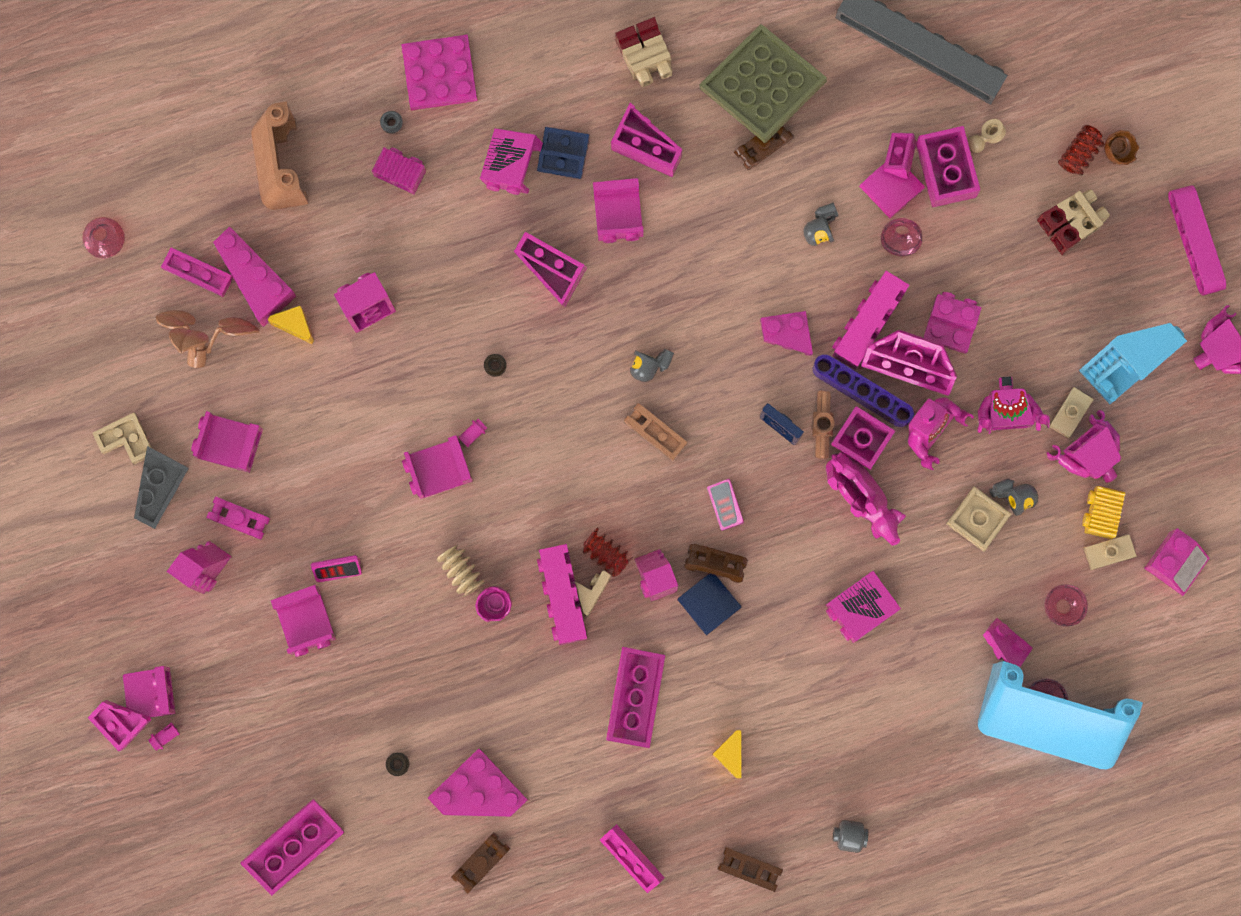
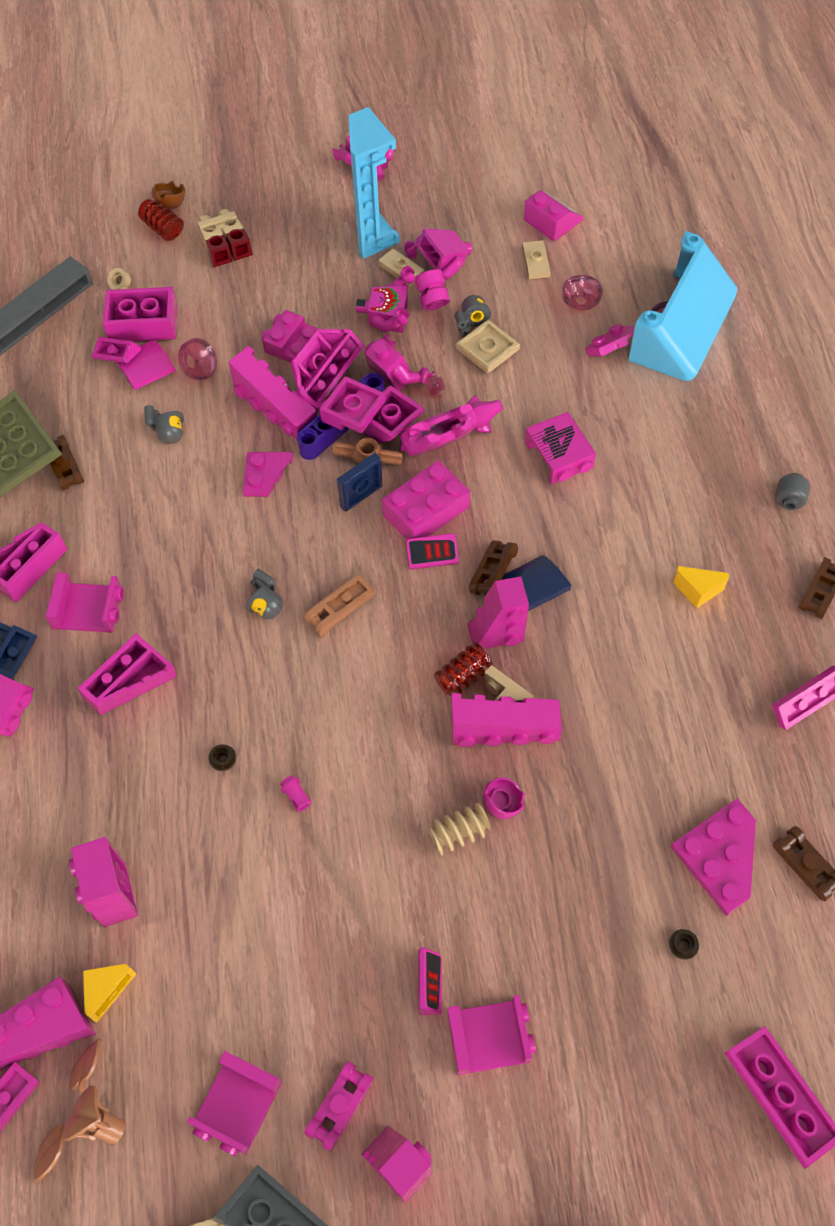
camera: 80 degrees left, 20 degrees down
dark pink panel [402,435,473,499] -> none
dark pink slope [606,647,665,748] -> none
yellow brick [1082,486,1125,539] -> none
dark pink beam [1168,185,1226,296] -> none
none -> dark pink plate [319,376,386,434]
none -> dark pink brick [382,460,470,540]
none -> dark pink wheel [415,269,450,310]
none -> clear pink plate [427,371,445,398]

